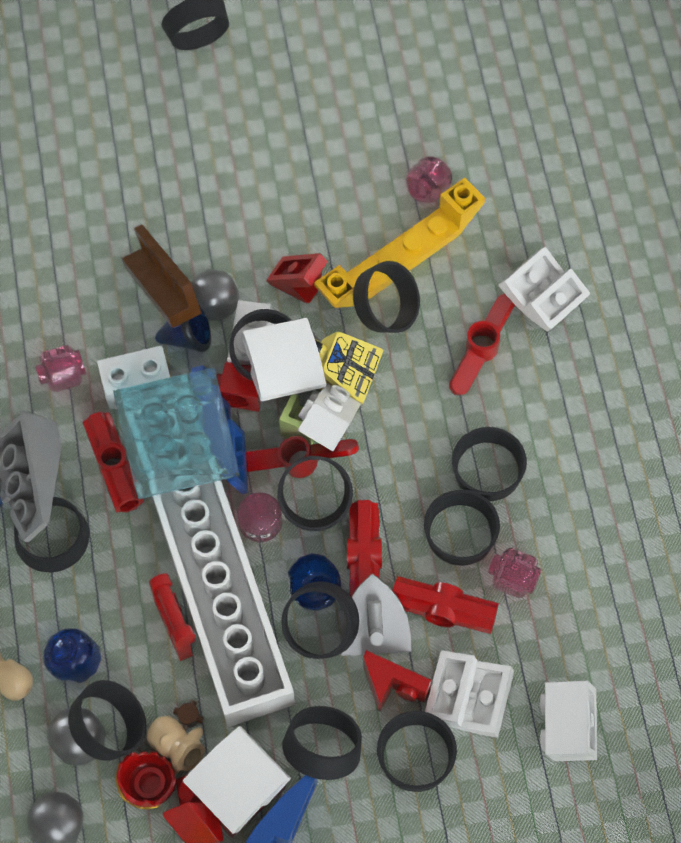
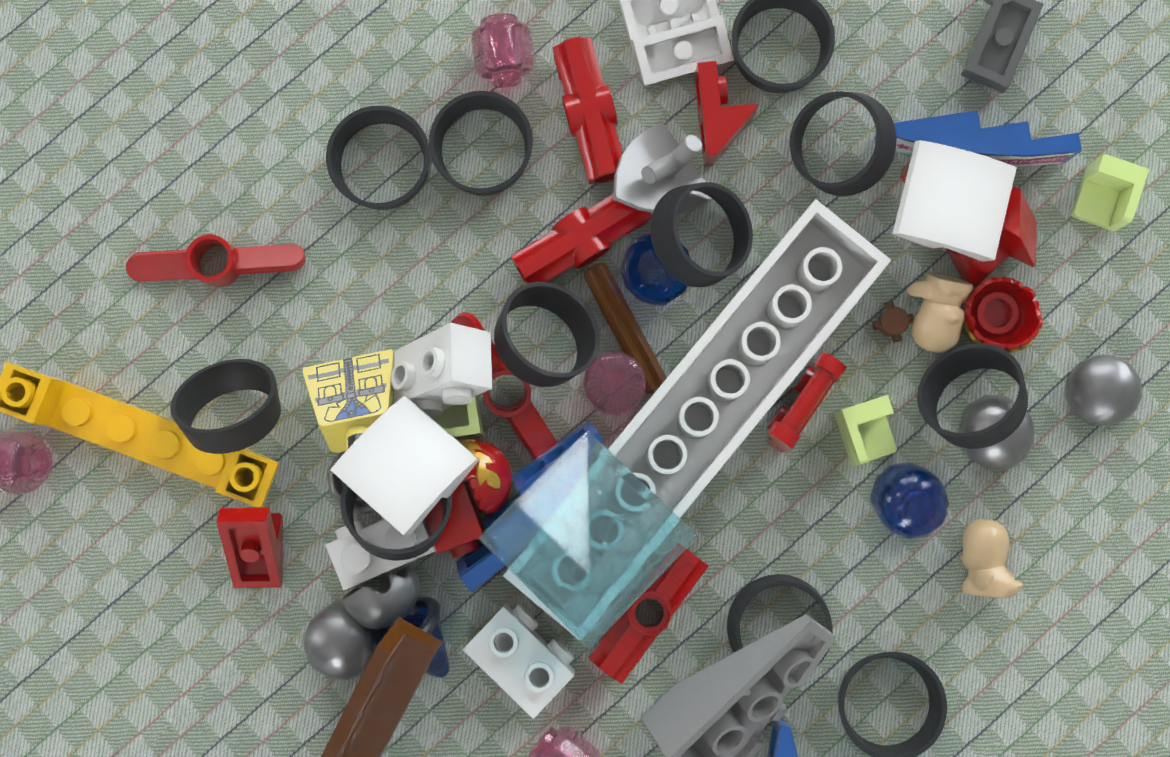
camera: 120 degrees left, 20 degrees up
white slope [498,247,590,331] -> none
none -> flat silver hair [341,566,420,630]
none -> red hair [458,439,512,514]
none -> reddish brown axle [584,262,667,393]
none -> yellowish green panel [834,395,897,466]

